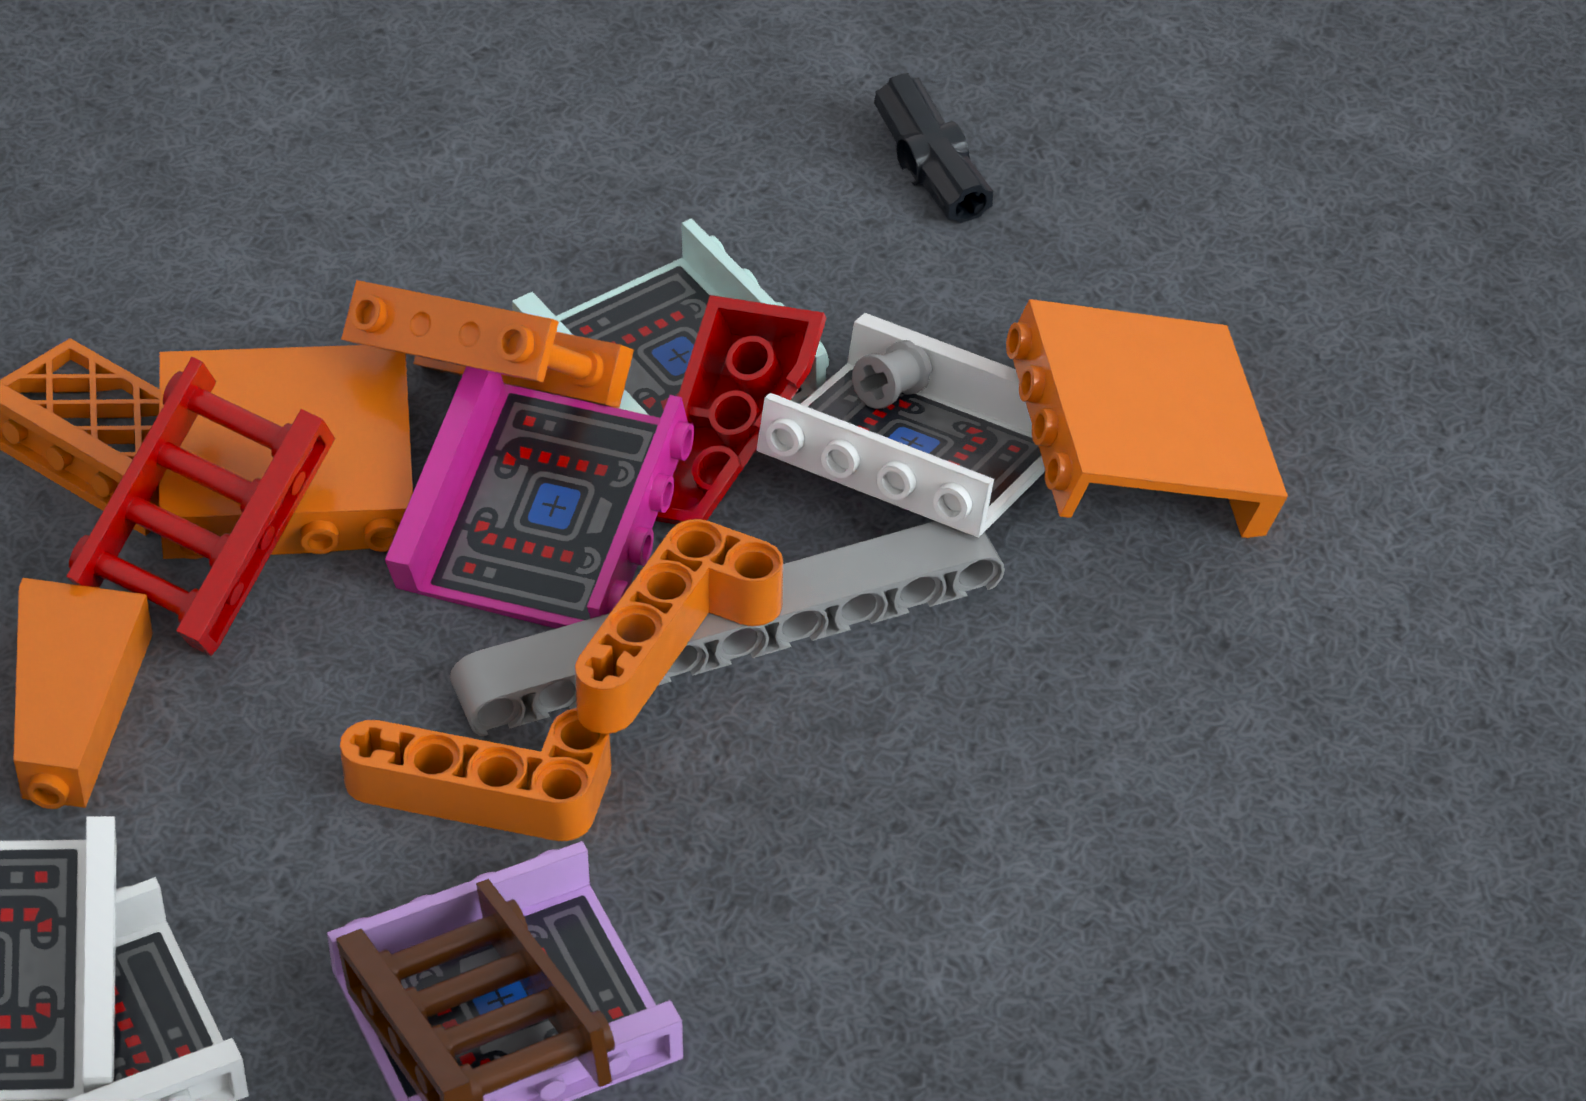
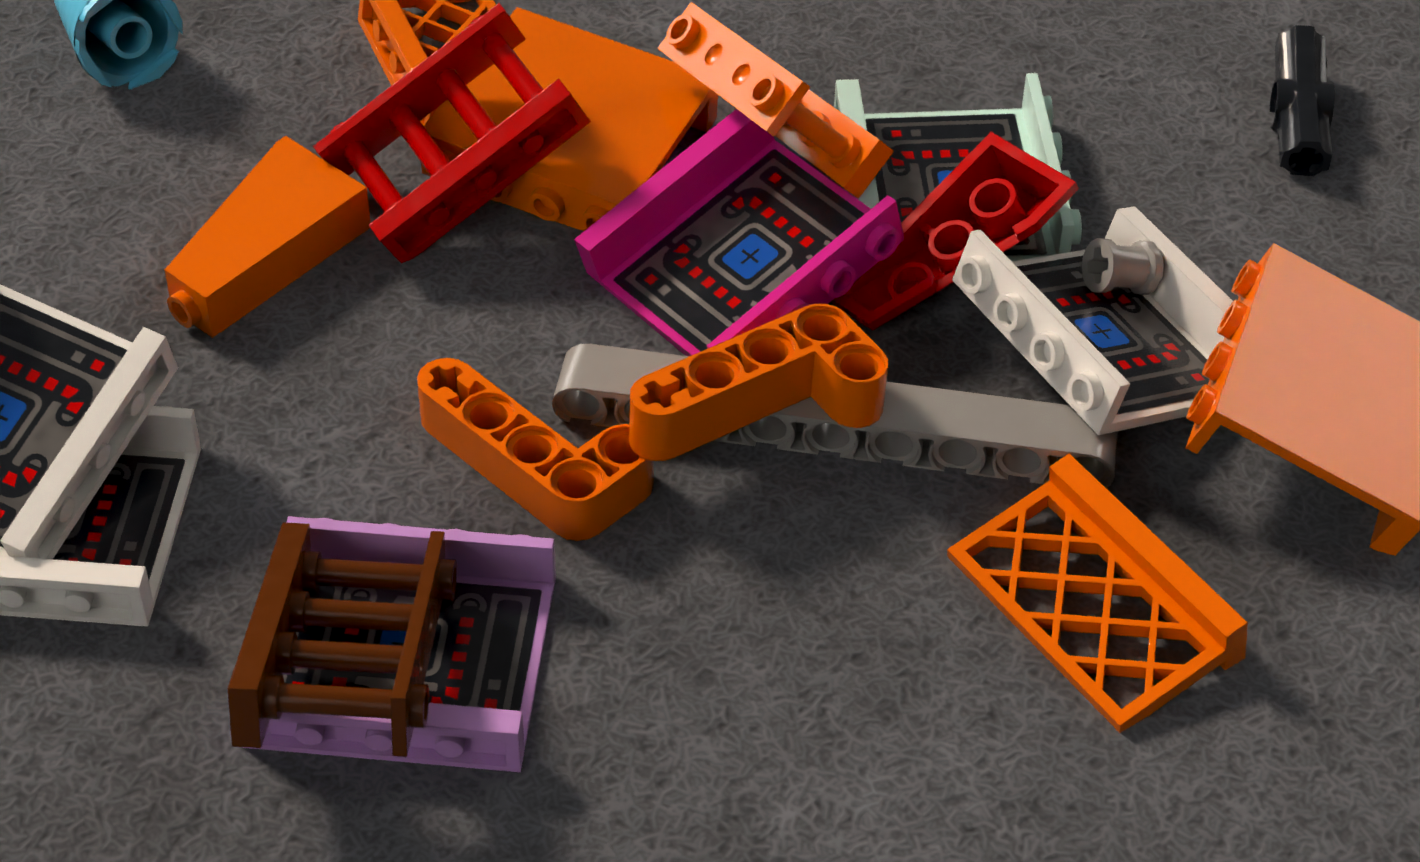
camera: 30 degrees right, 0 degrees up
none -> orange fence [947,453,1248,733]

